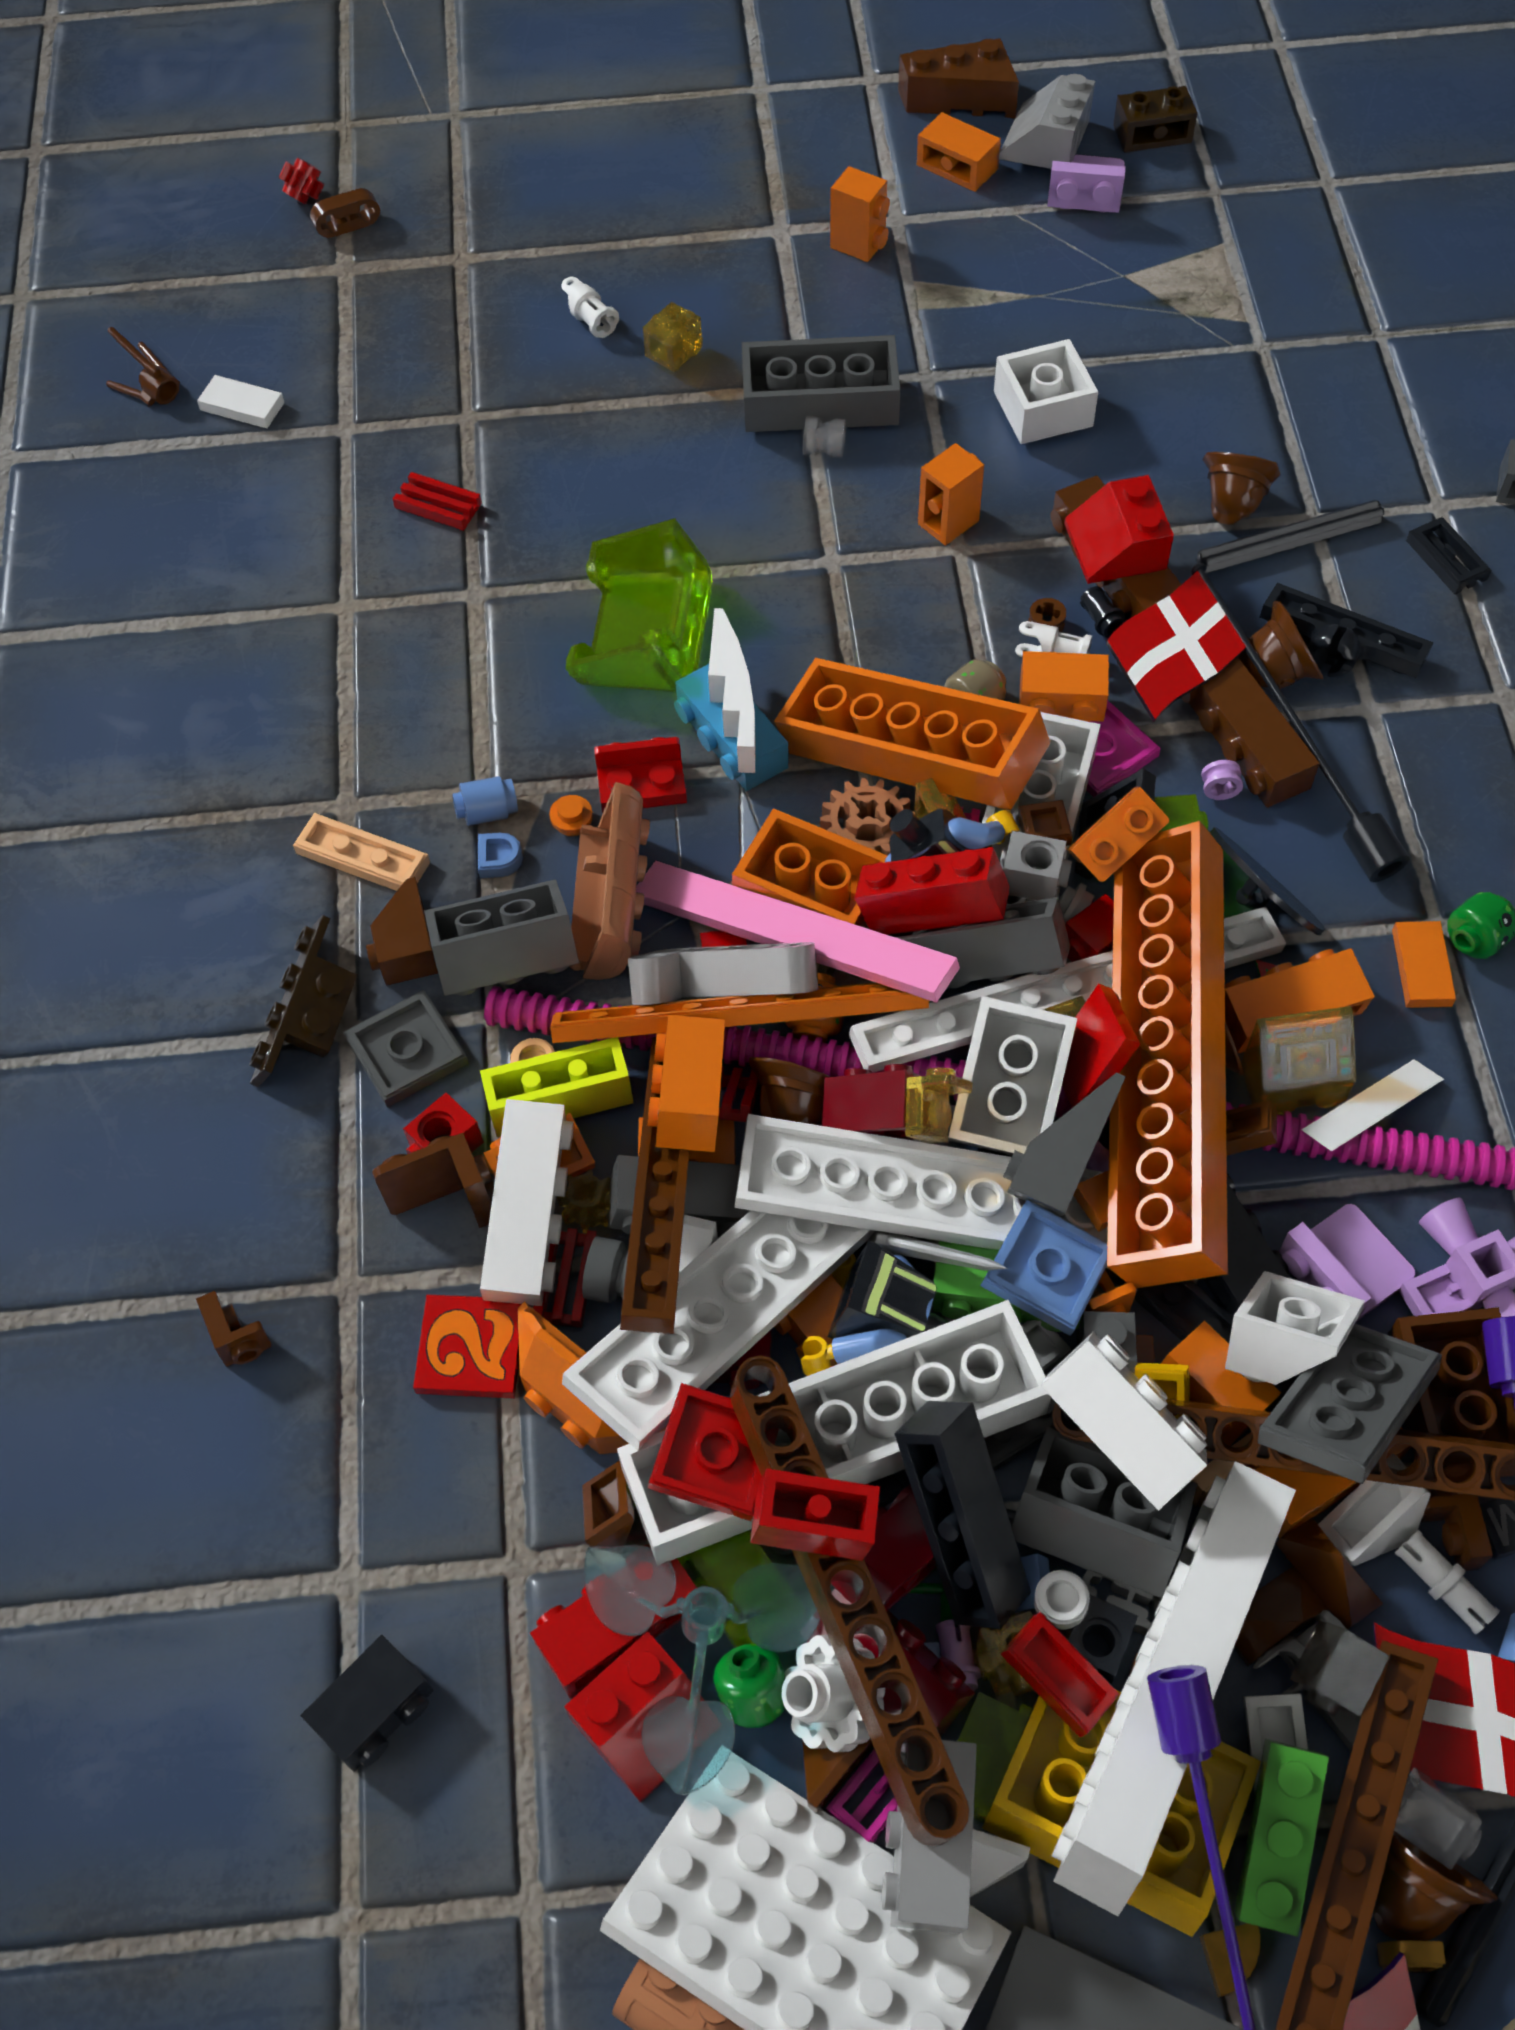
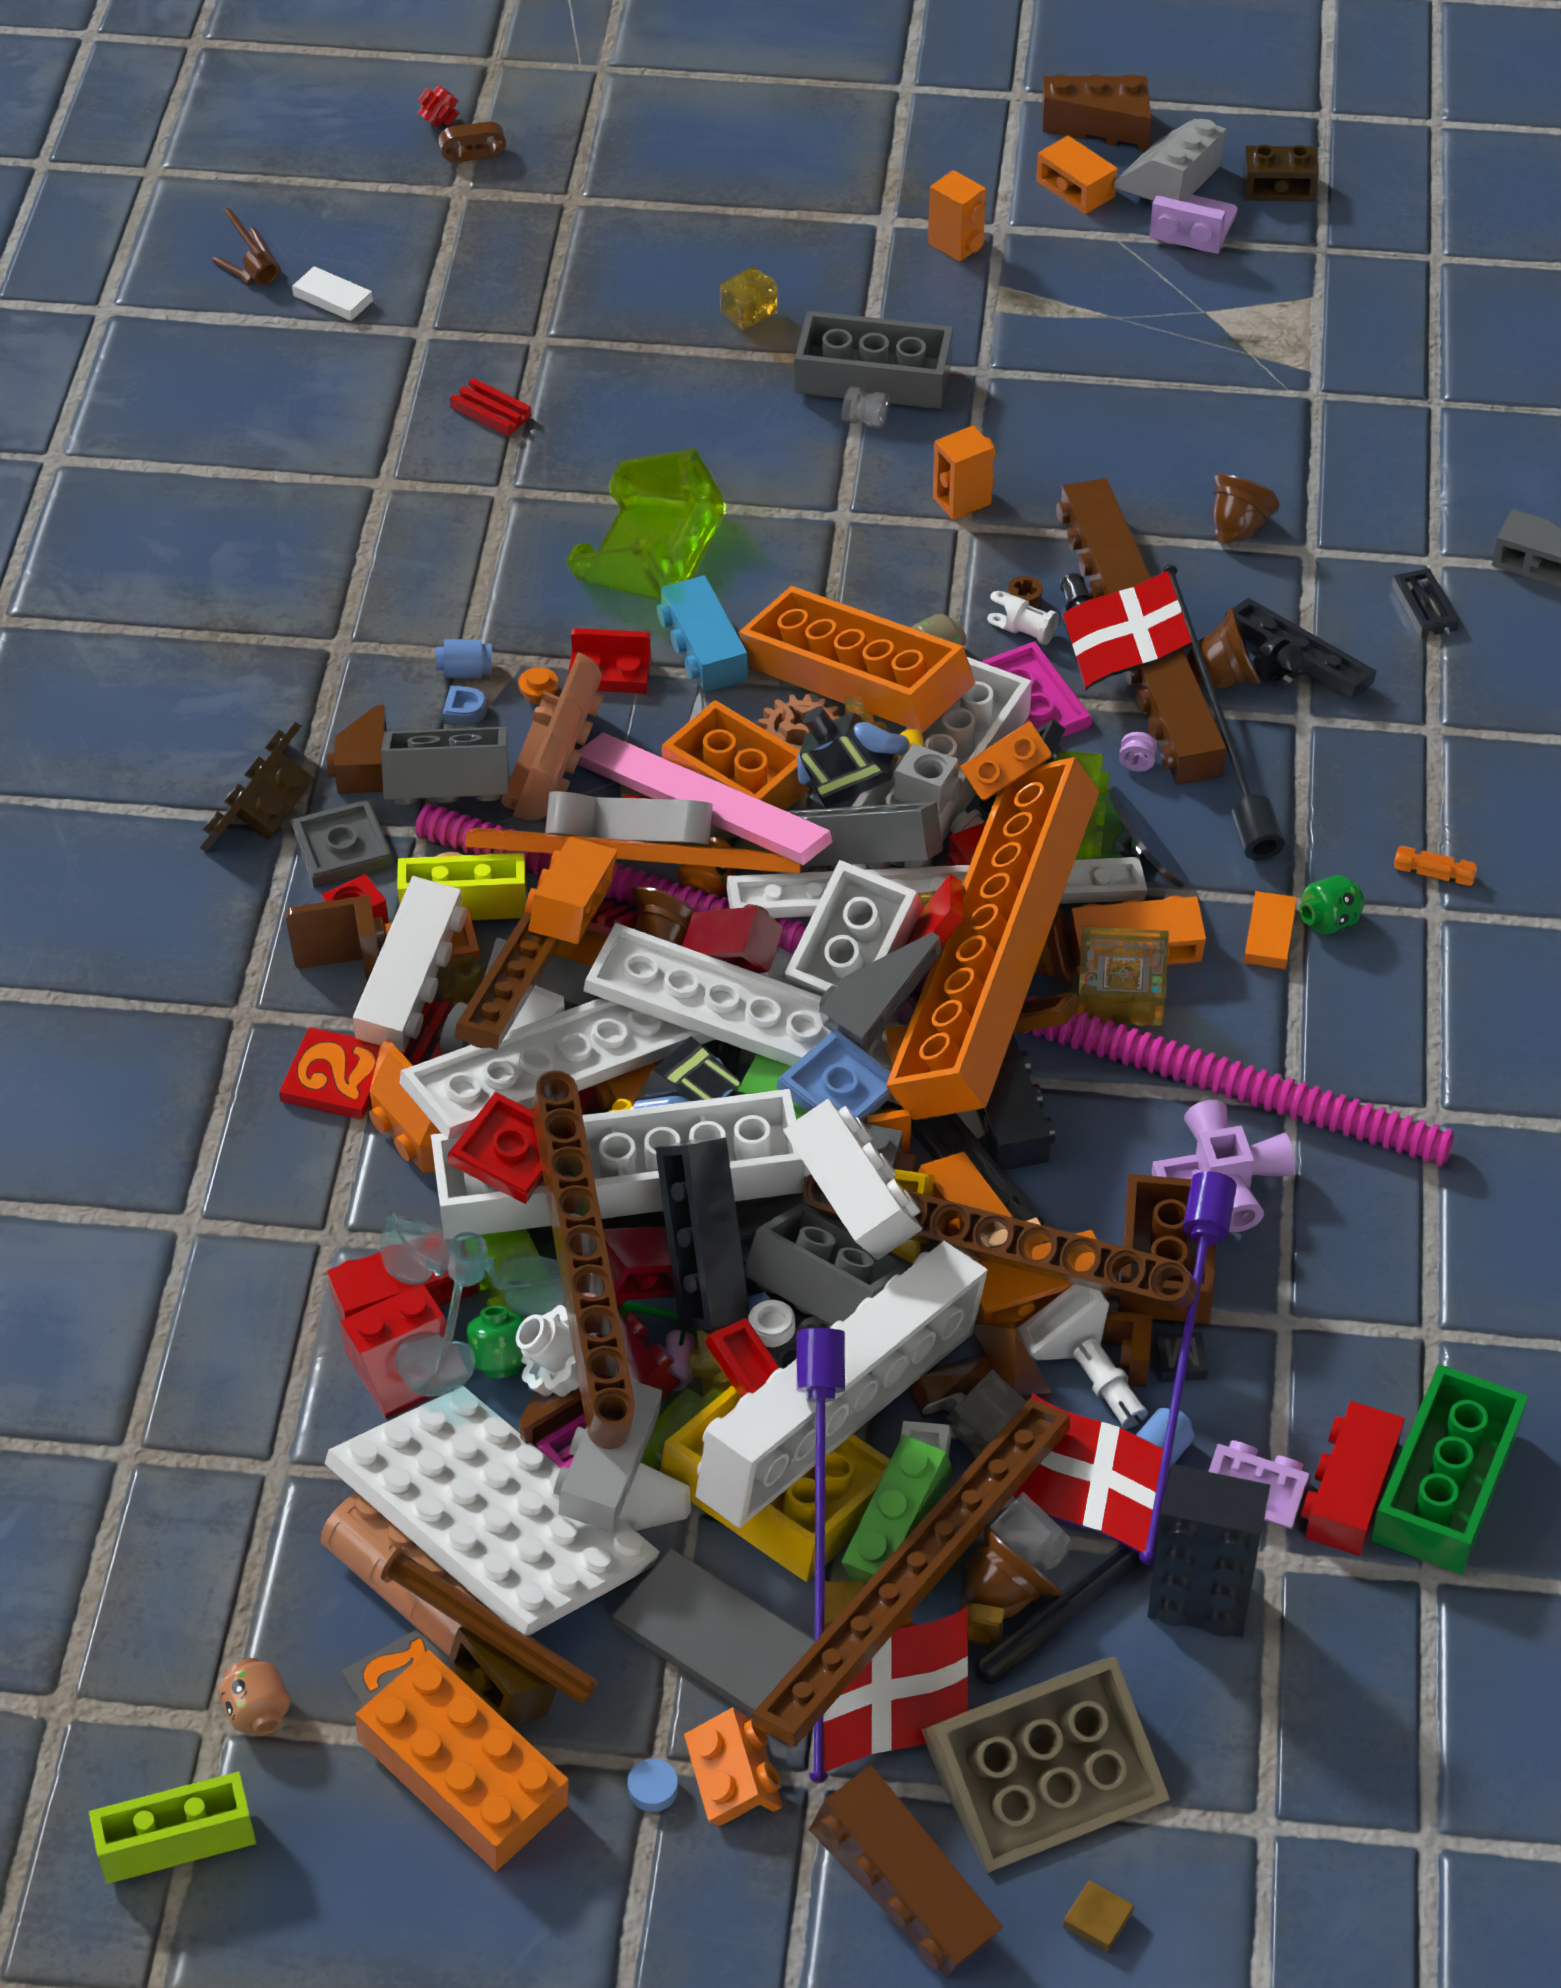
camera: 10 degrees right, 10 degrees down
reddish brown bracket [196,1291,272,1367] -> none
light nougat tile [293,813,430,891] -> none
black brick [300,1634,434,1772] -> none
white piece [562,277,619,338] -> none
reddish brown slope [582,1460,635,1555] -> none
white slope [708,608,756,773] -> none
red brick [750,1468,880,1561] -> none
red brick [854,847,1010,935] -> none
light grey bar [865,1231,1008,1271] -> none
clear yellow bracket [905,1068,973,1144] -> none
white brick [994,339,1098,444] -> none
reddish brown tile [1018,800,1073,846] -> none
orange brick [1019,651,1109,722] -> none
red slope [1064,475,1174,584] -> none
black axle [1196,500,1385,573] -> none
white slope [1225,1271,1365,1385] -> none
dark grey tile [1258,1324,1442,1484] -> none
lavender bracket [1279,1204,1415,1322] -> none
white sticker [1302,1059,1444,1151] -> none

